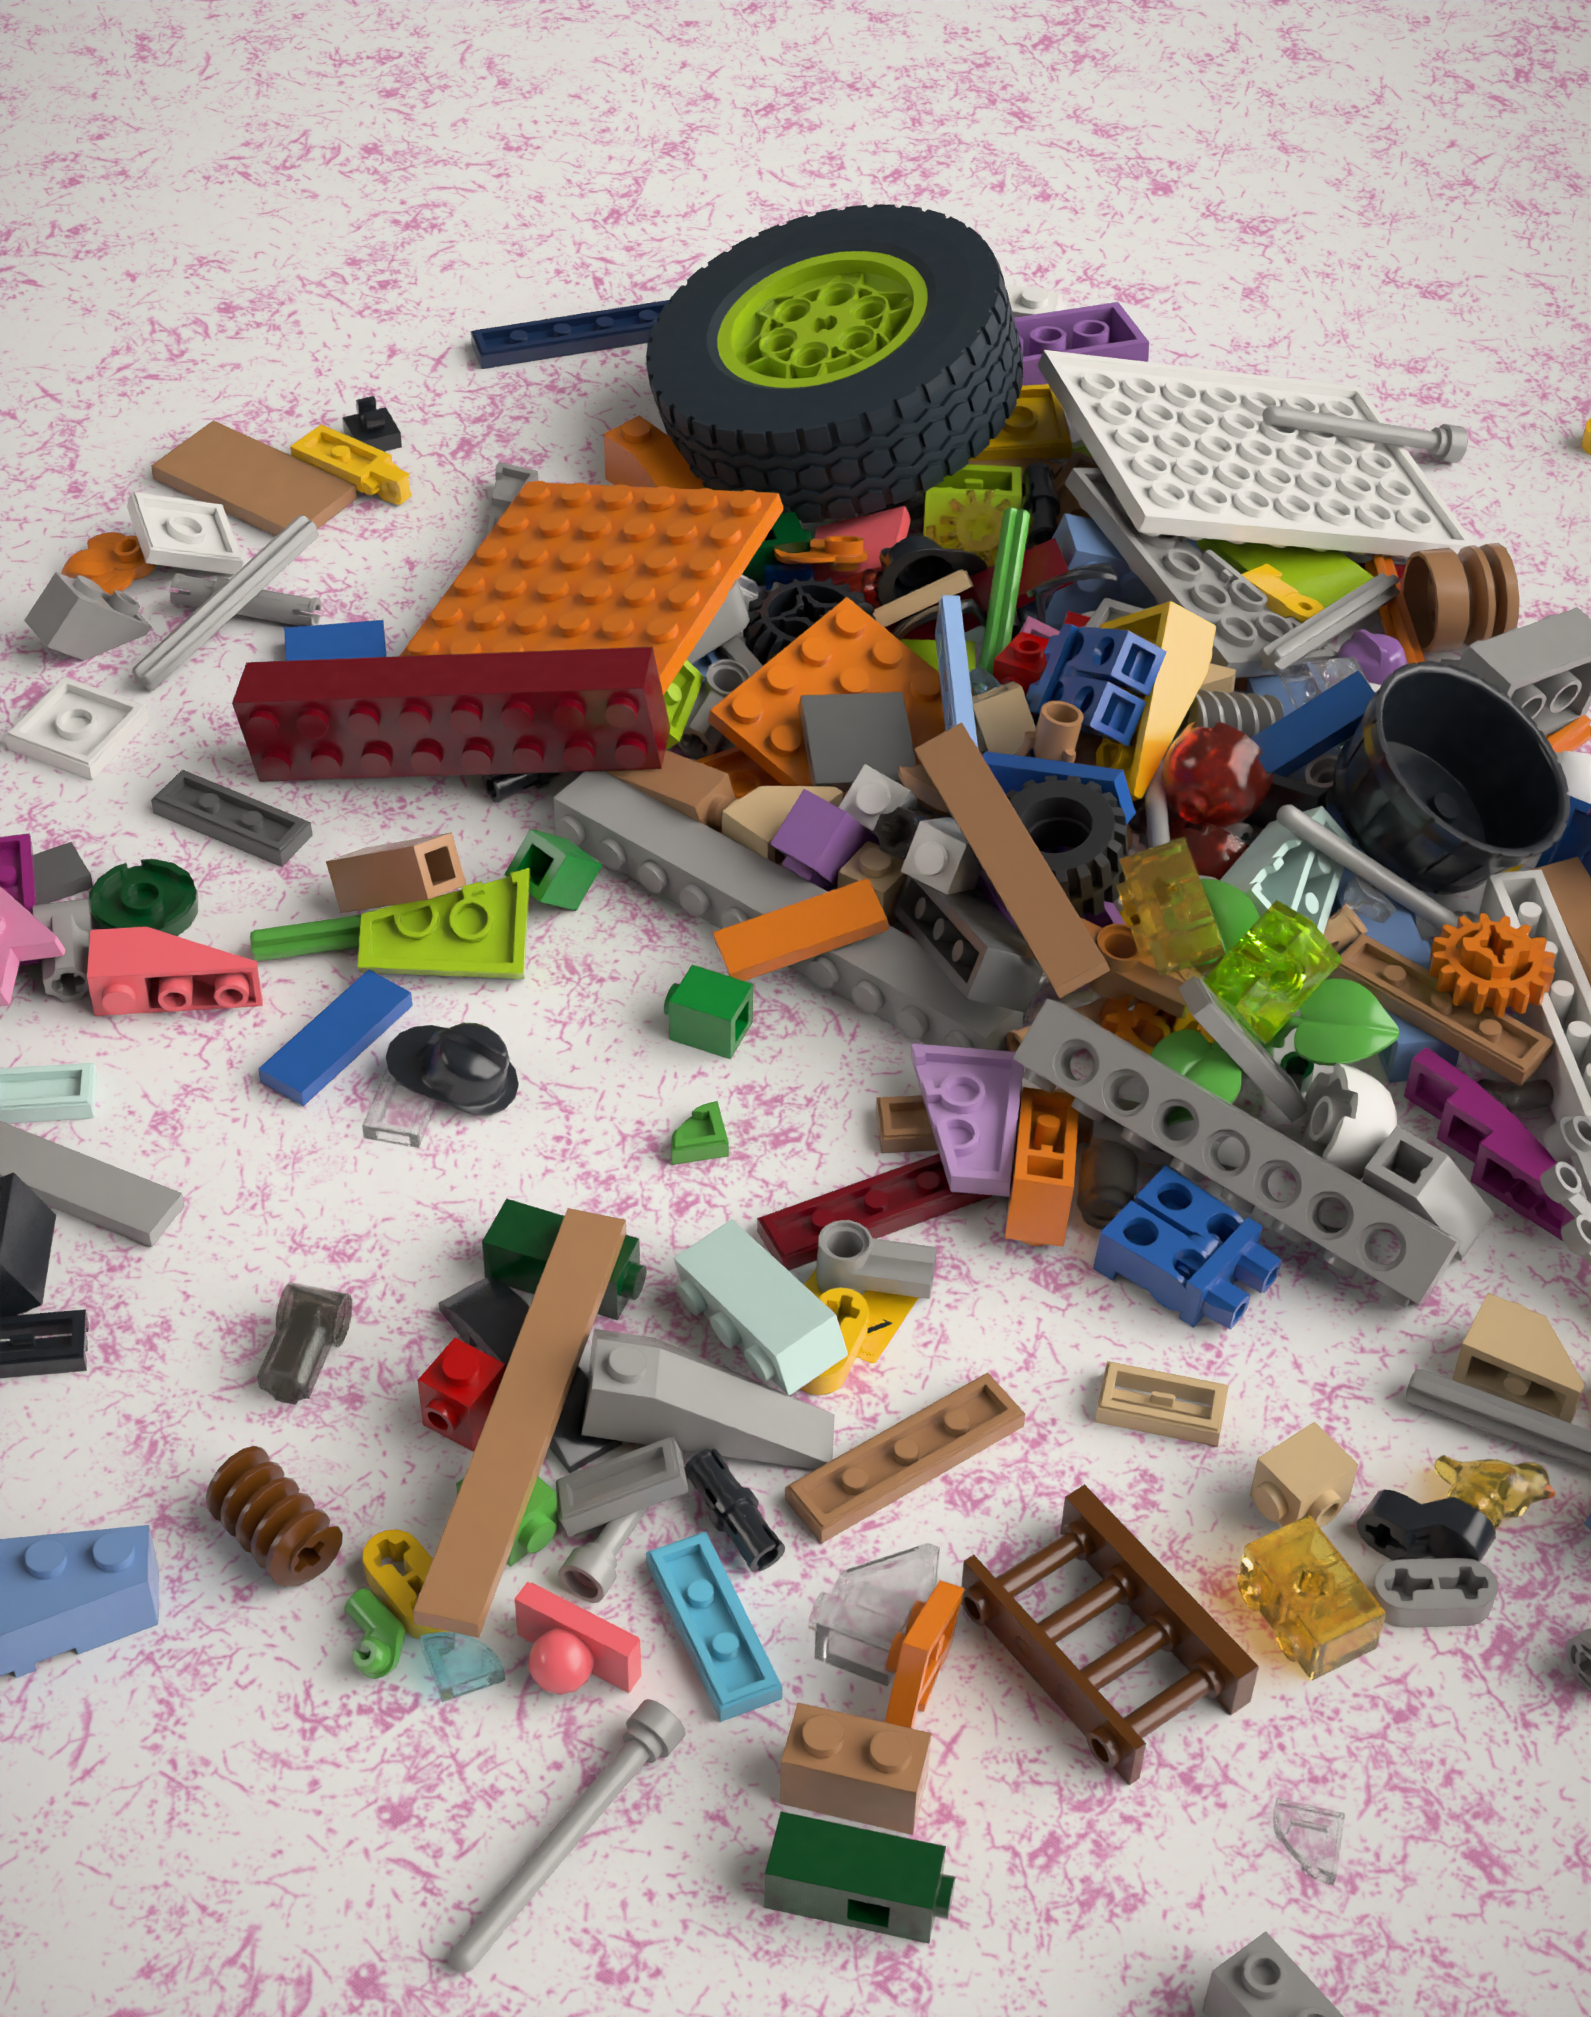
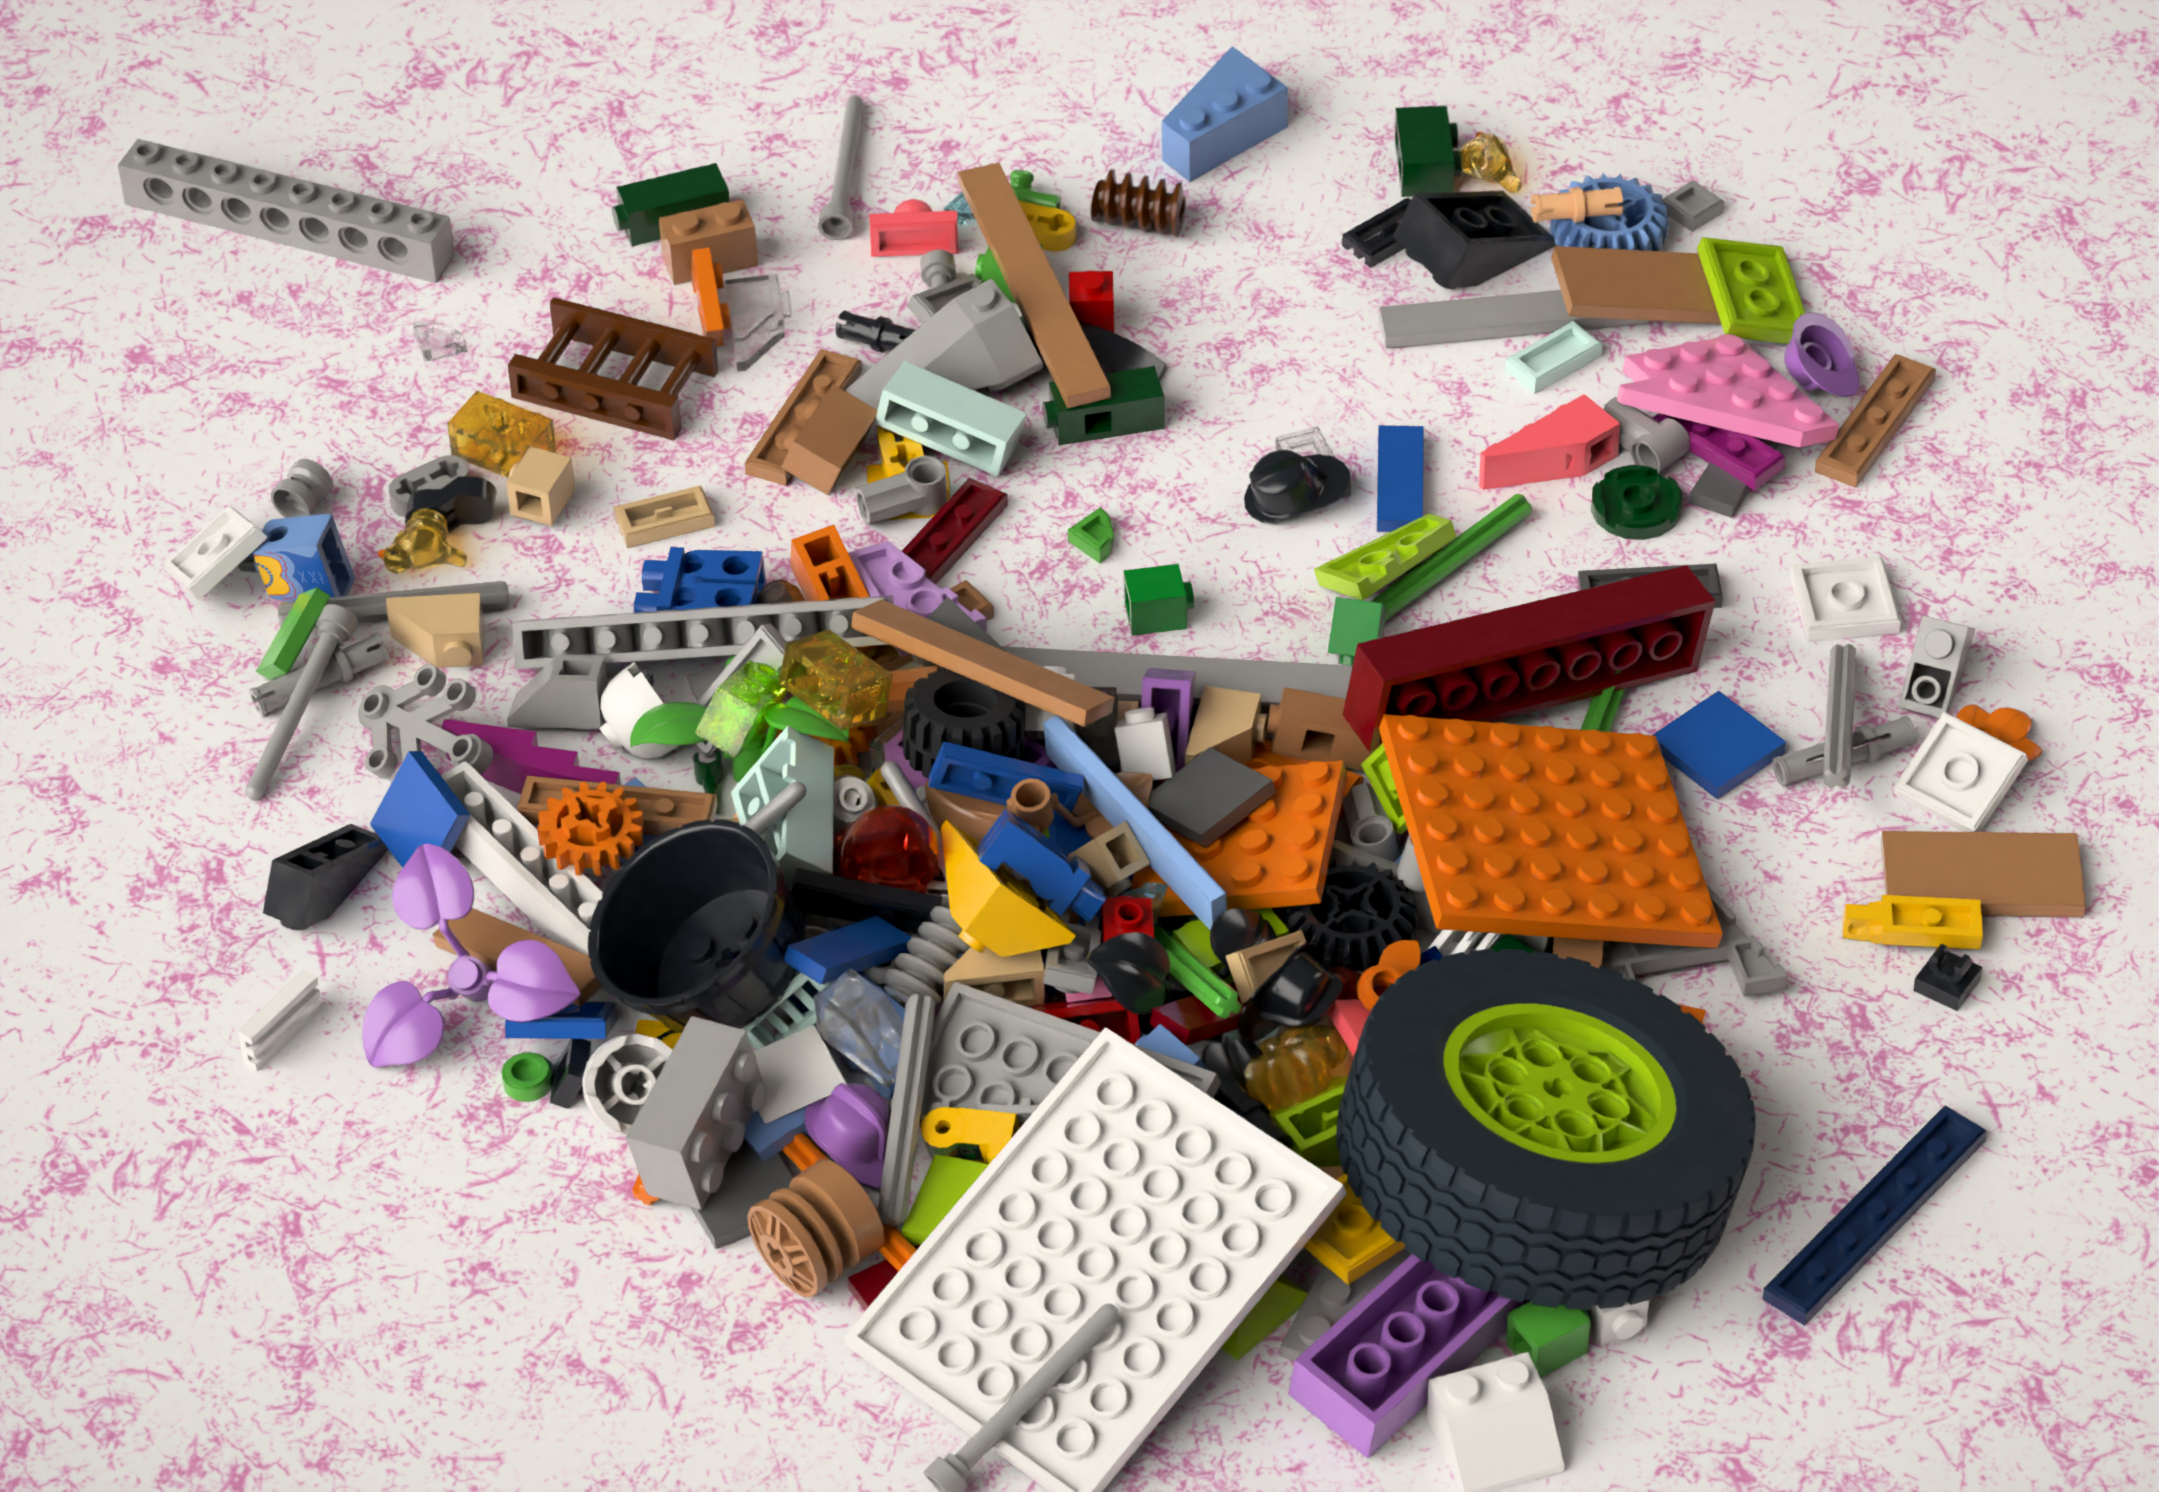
camera: 150 degrees right, 0 degrees up
clear smoke piece [257,1282,353,1405] -> none
medium nougat brick [326,832,466,913] -> none
medium azure tile [646,1531,782,1722] -> none
orange tile [713,878,889,981] -> none
none -> medium nougat brick [781,384,878,495]

